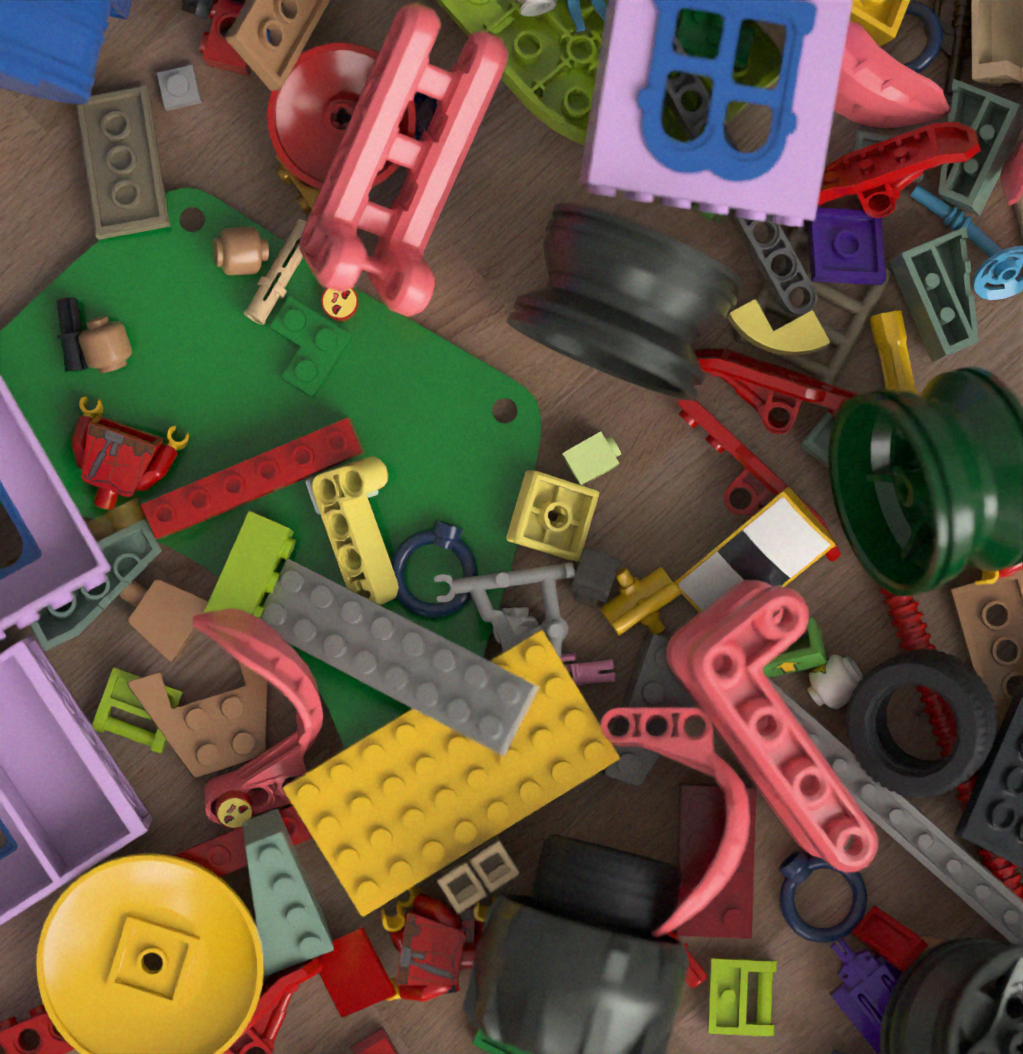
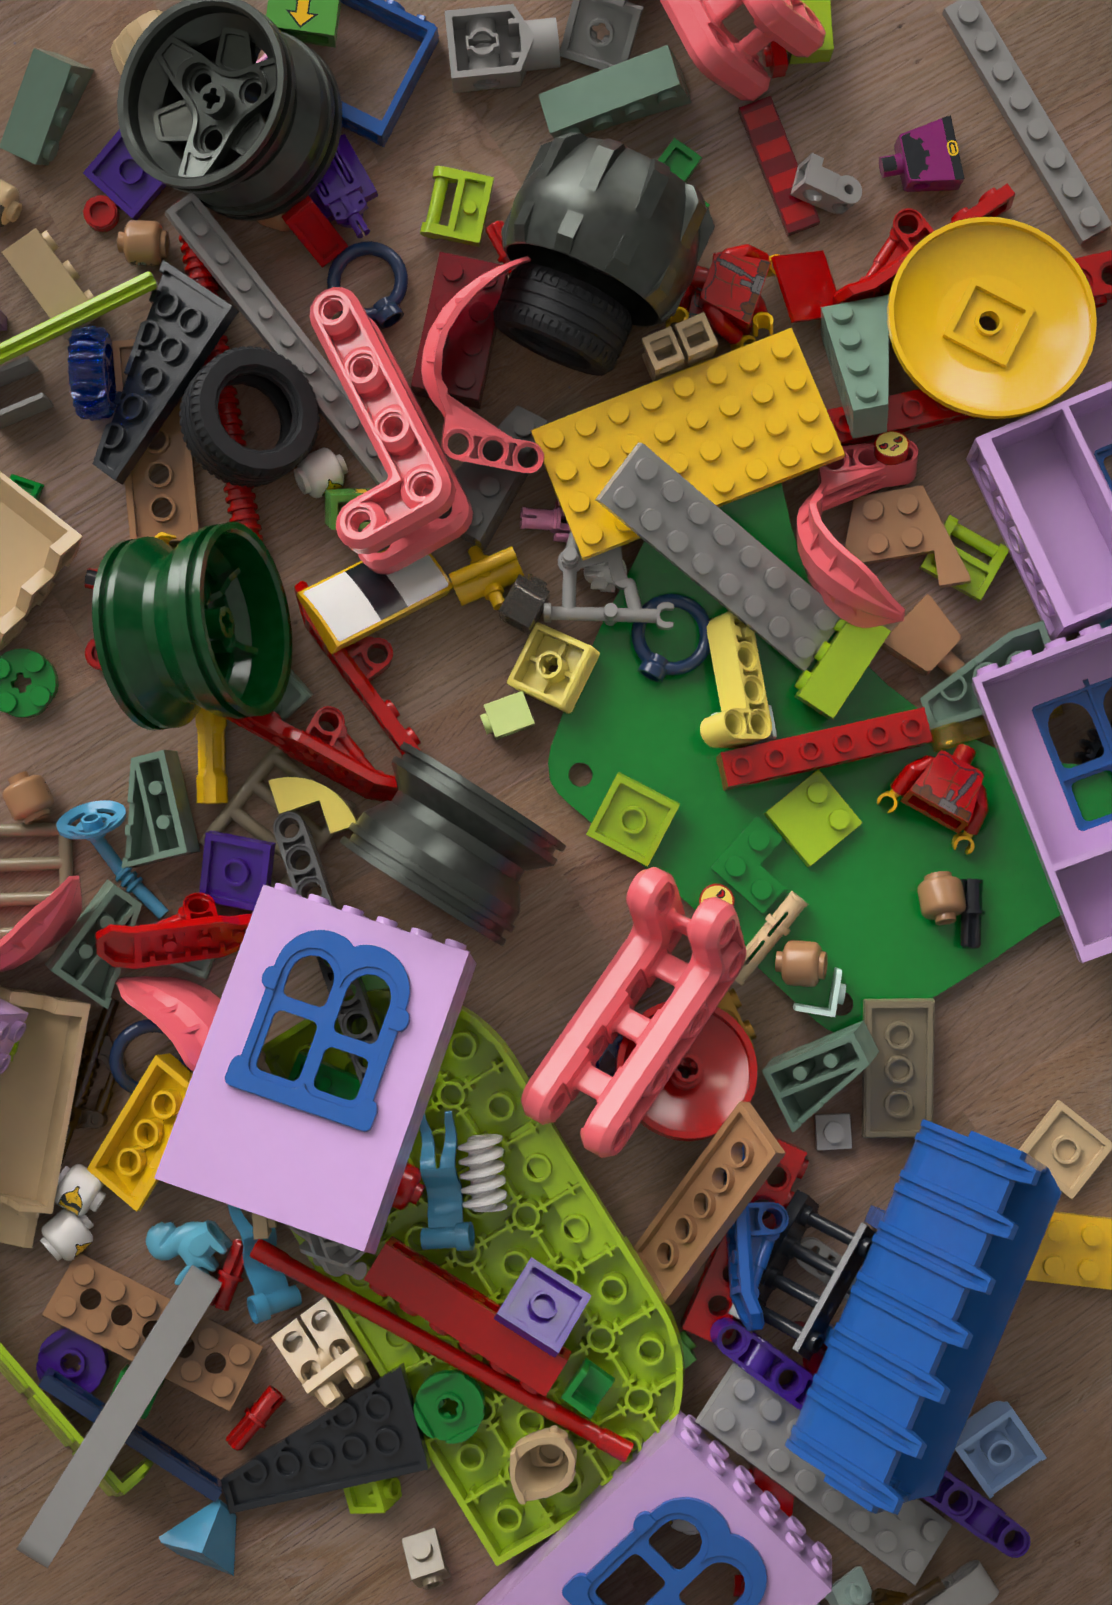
camera: 175 degrees left, 0 degrees up
none -> lime plate [586,772,680,867]
none -> sand green wedge [761,1020,879,1133]
none -> lime plate [764,769,863,867]
none -> light aqua bracket [793,967,846,1017]

